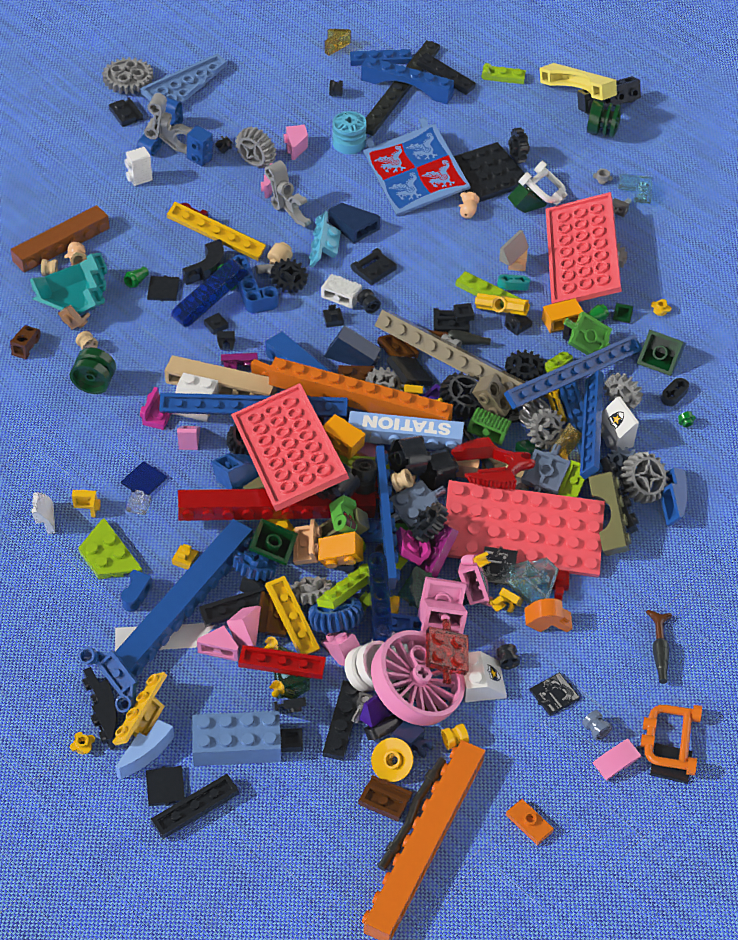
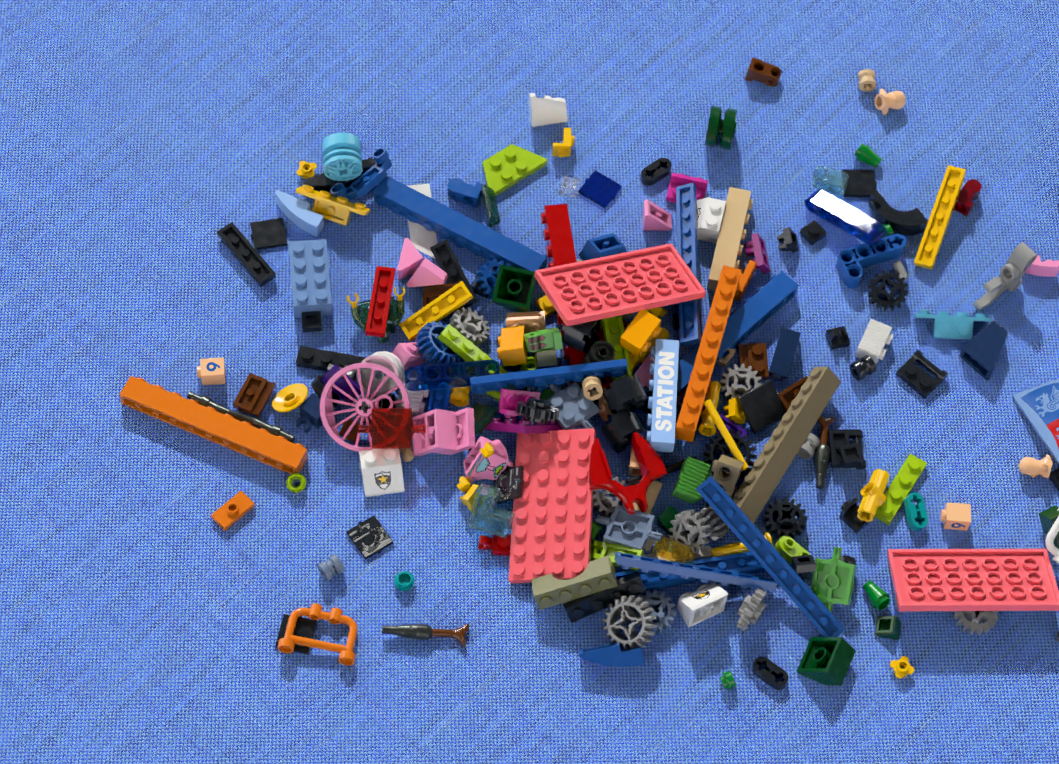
camera: 85 degrees right, 10 degrees up
dark orange brick [10,205,110,273] -> none
teal panel [30,253,107,315] -> none
medium nougat bracket [58,305,90,330] -> none
tan wheel [75,331,98,350] -> none
white brick [124,147,153,186] -> none
yellow tile [172,544,199,570] -> none
tan head [267,242,293,264] -> none
black plate [272,697,306,713] -> none
yellow wheel [441,723,469,750] -> none
black wheel [496,644,520,670] -> none
light grey slope [499,230,529,266] -> none
orange brick [524,598,573,632] -> none
light orange brick [541,298,584,333] -> none
bright pink slope [592,739,641,781] -> none
none -> light nougat brick [197,358,226,385]
none -> lime plate [286,473,306,493]
none -> medium azure wheel [322,132,363,181]
none -> teal plate [394,571,415,591]
none -> slope [482,184,501,227]
none -> black beam [640,158,672,186]
none -> yellow bar [704,399,749,471]
none -> black tile [792,555,816,580]
none -> clear light blue piece [812,166,849,195]

